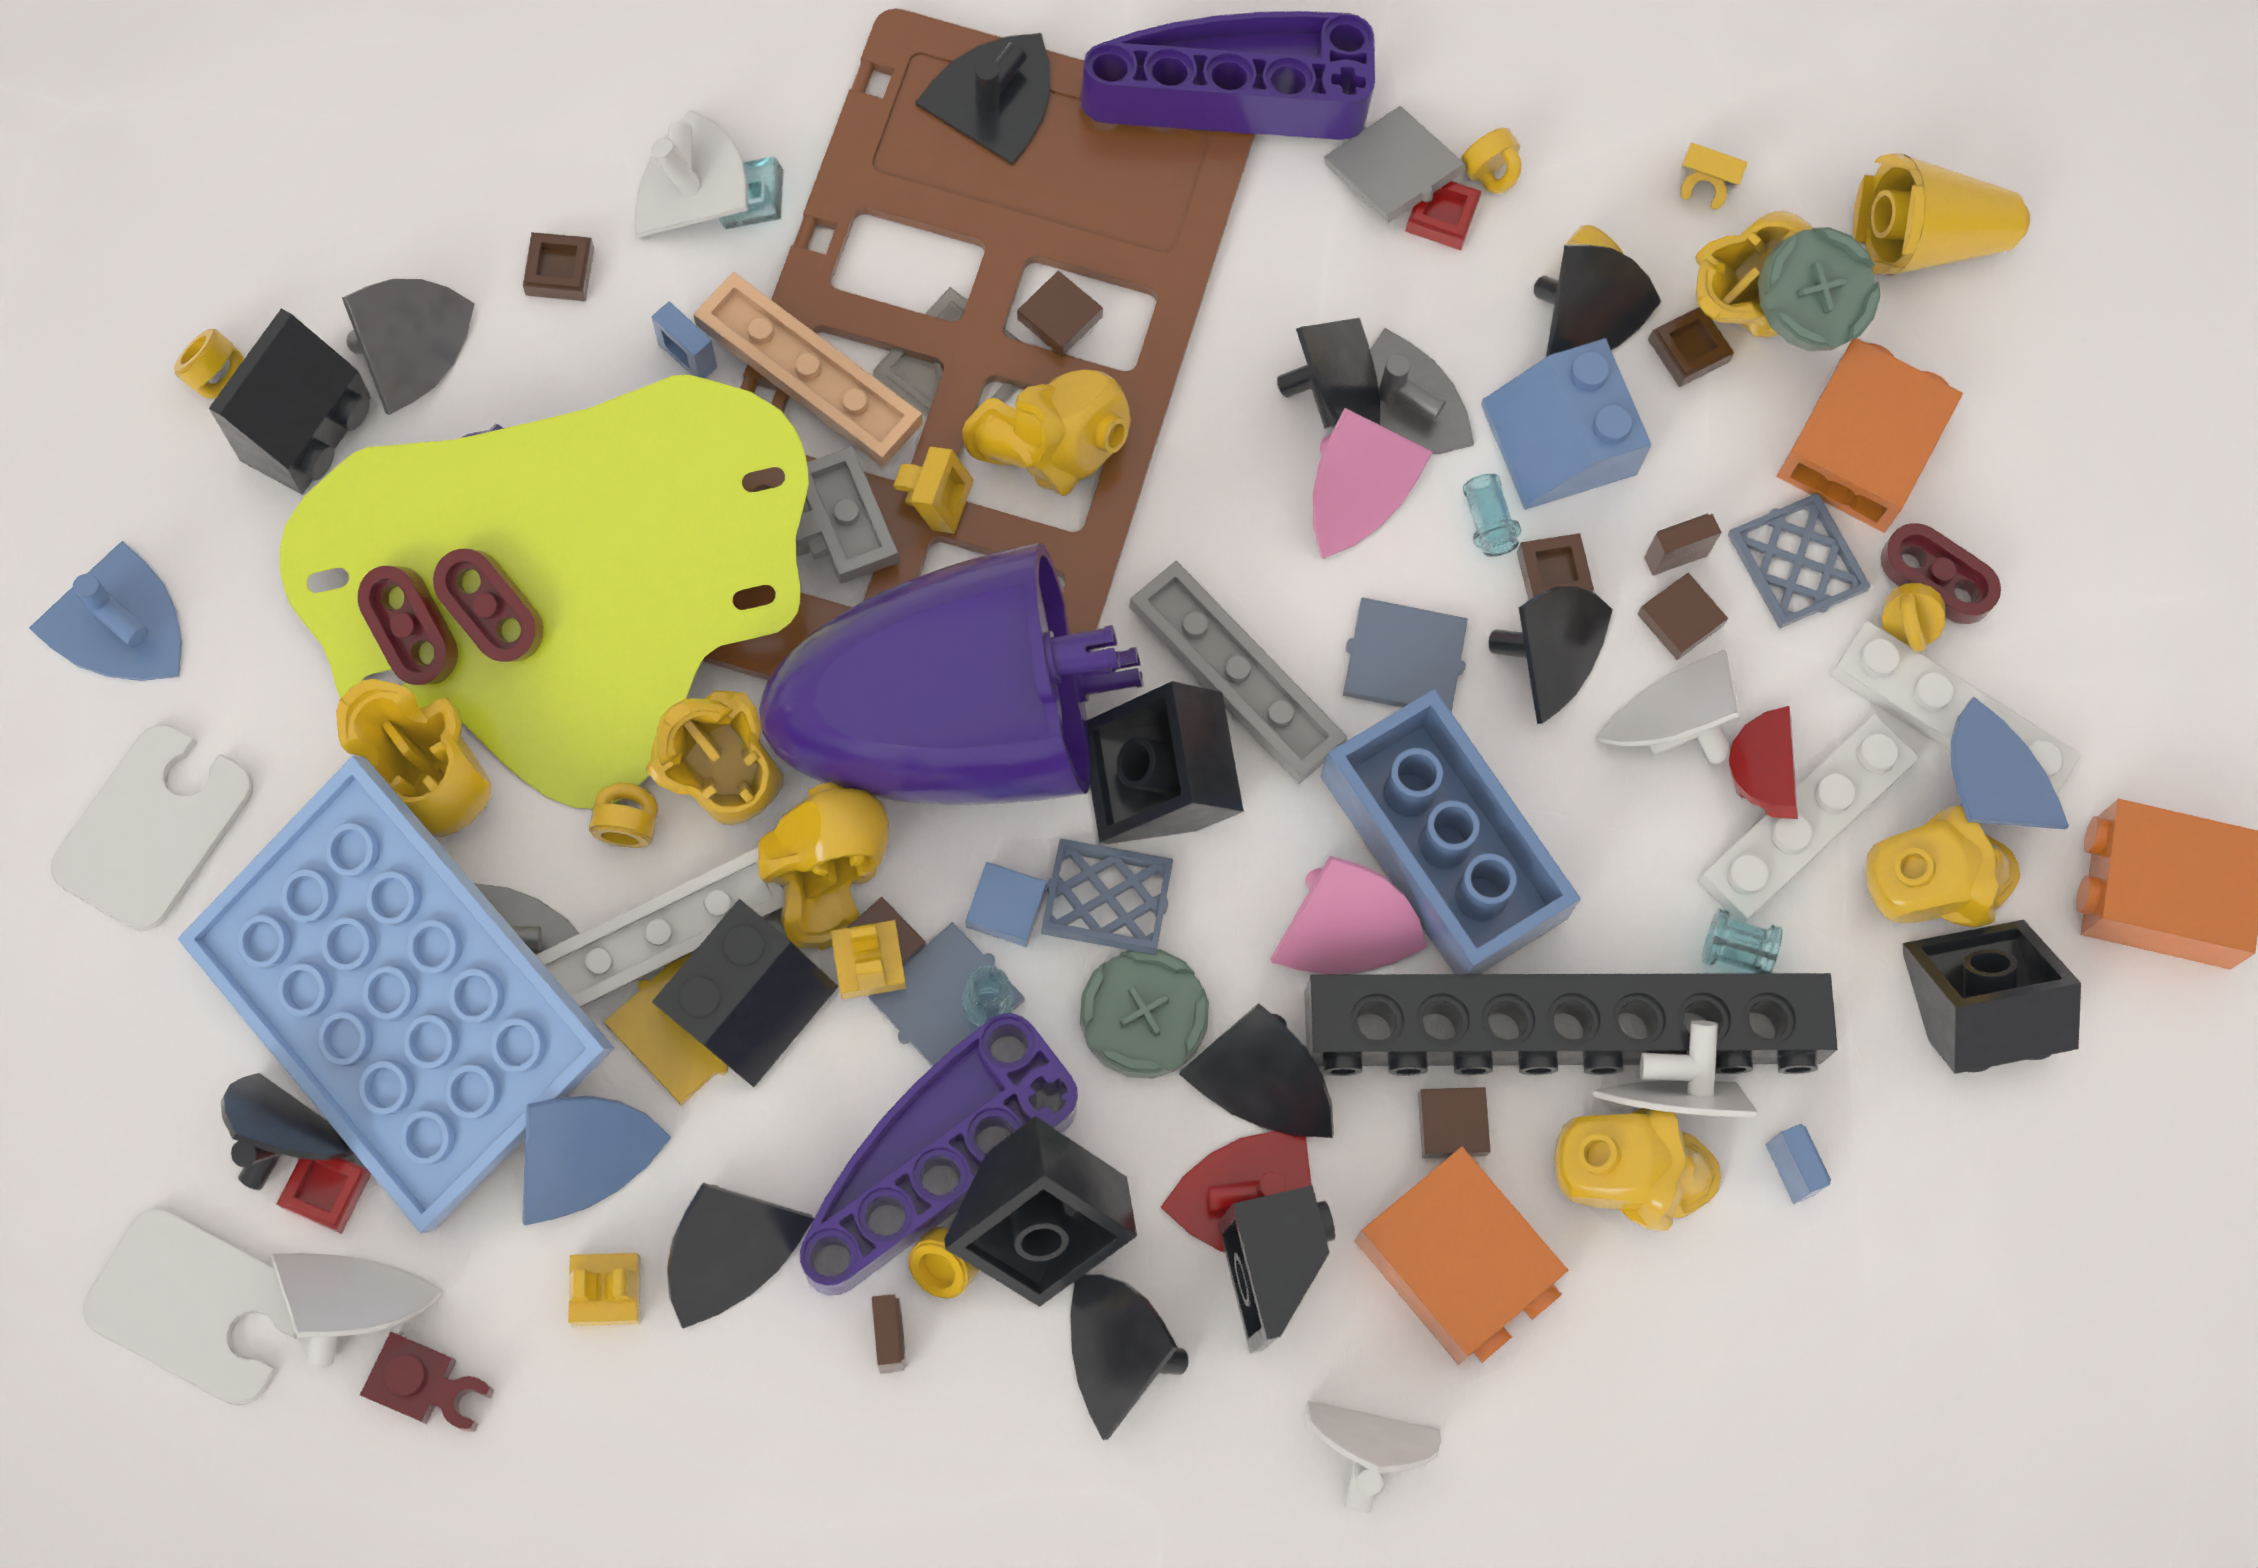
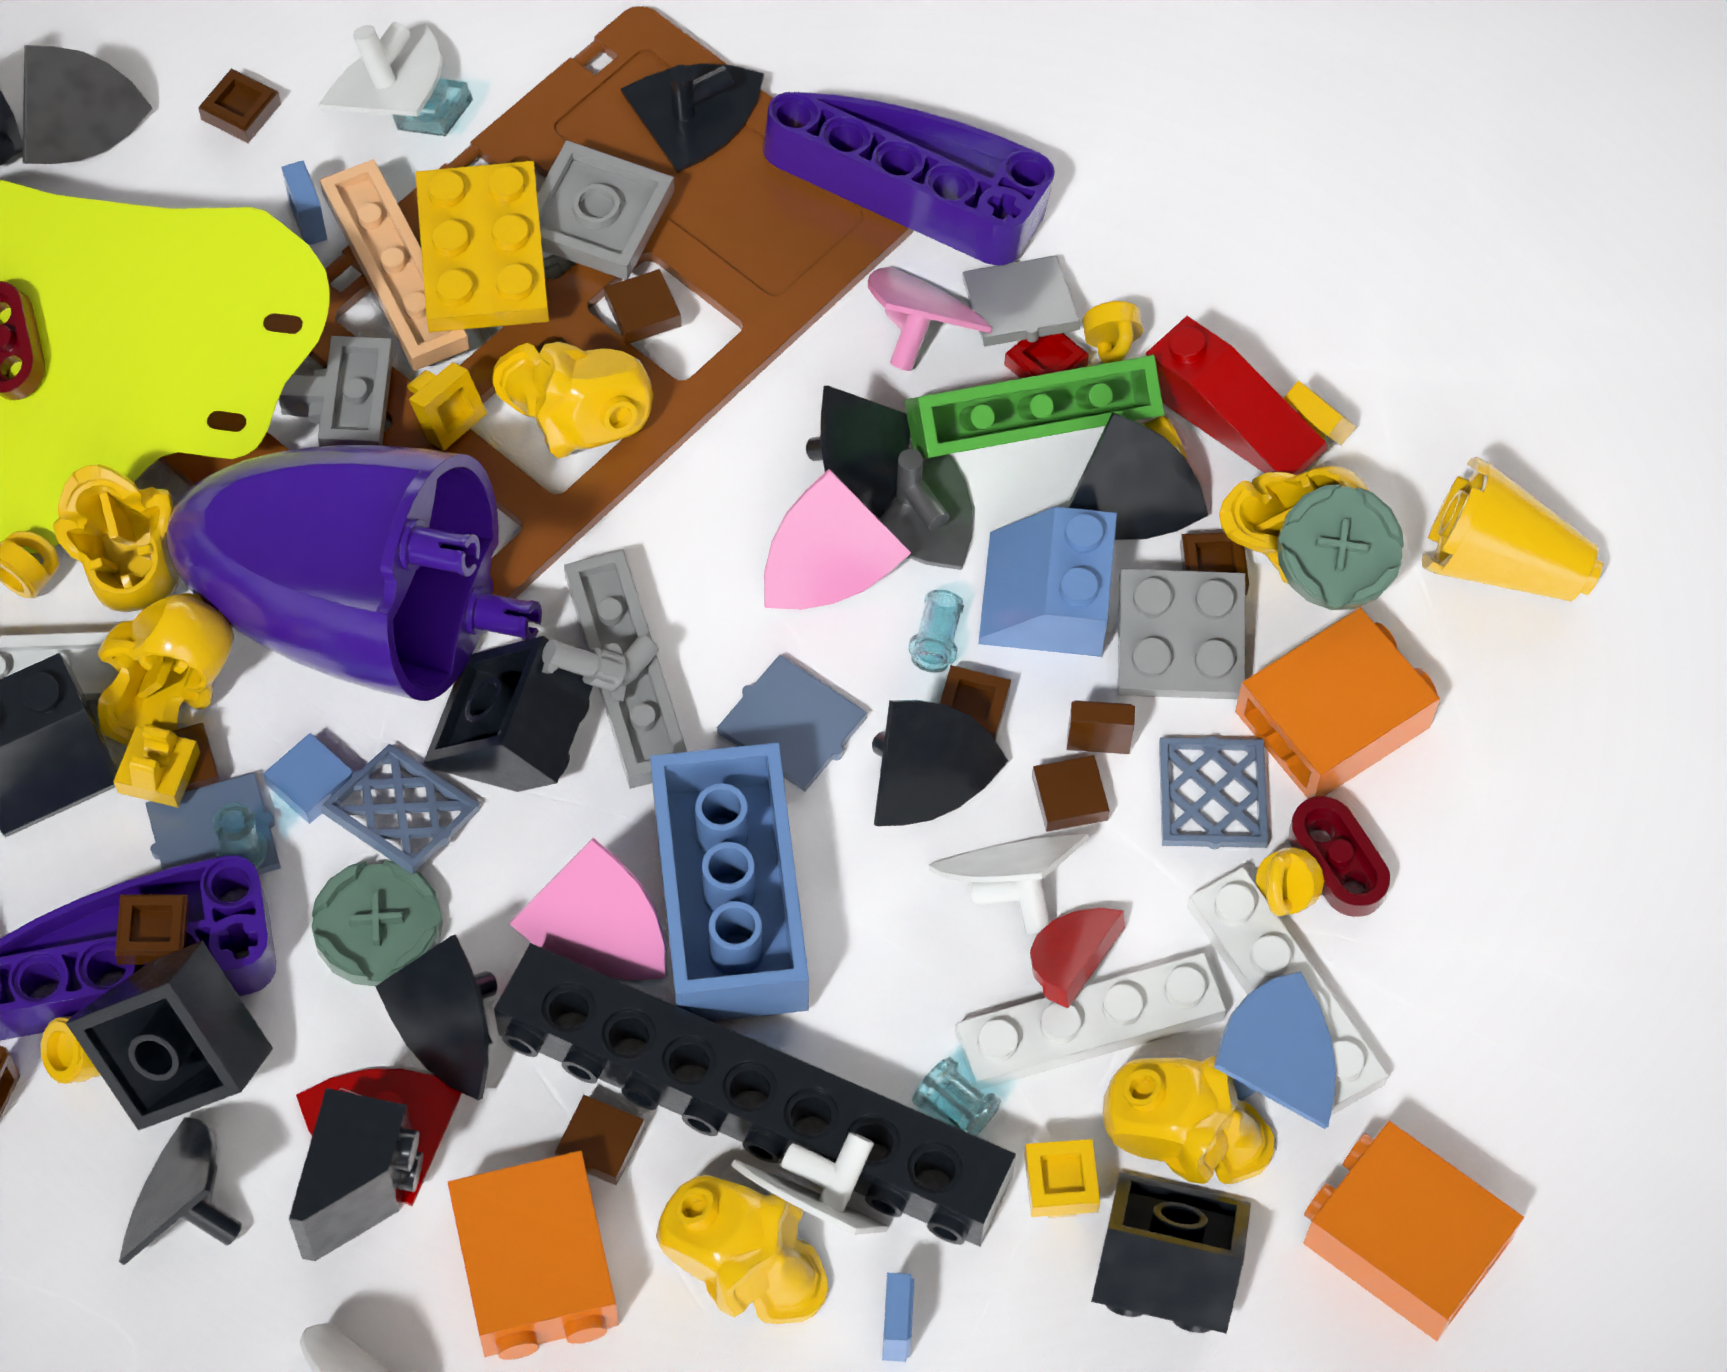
camera: 30 degrees right, 10 degrees down
none -> reddish brown tile [115,894,189,965]
none -> yellow plate [415,161,549,333]
none -> light grey plate [537,140,674,280]
none -> light grey piece [542,635,659,701]
none -> bright pink shield [868,267,992,371]
none -> bright green brick [904,355,1164,458]
none -> yellow tile [1024,1139,1100,1218]
none -> light grey plate [1117,569,1245,699]
none -> red slope [1146,316,1327,475]

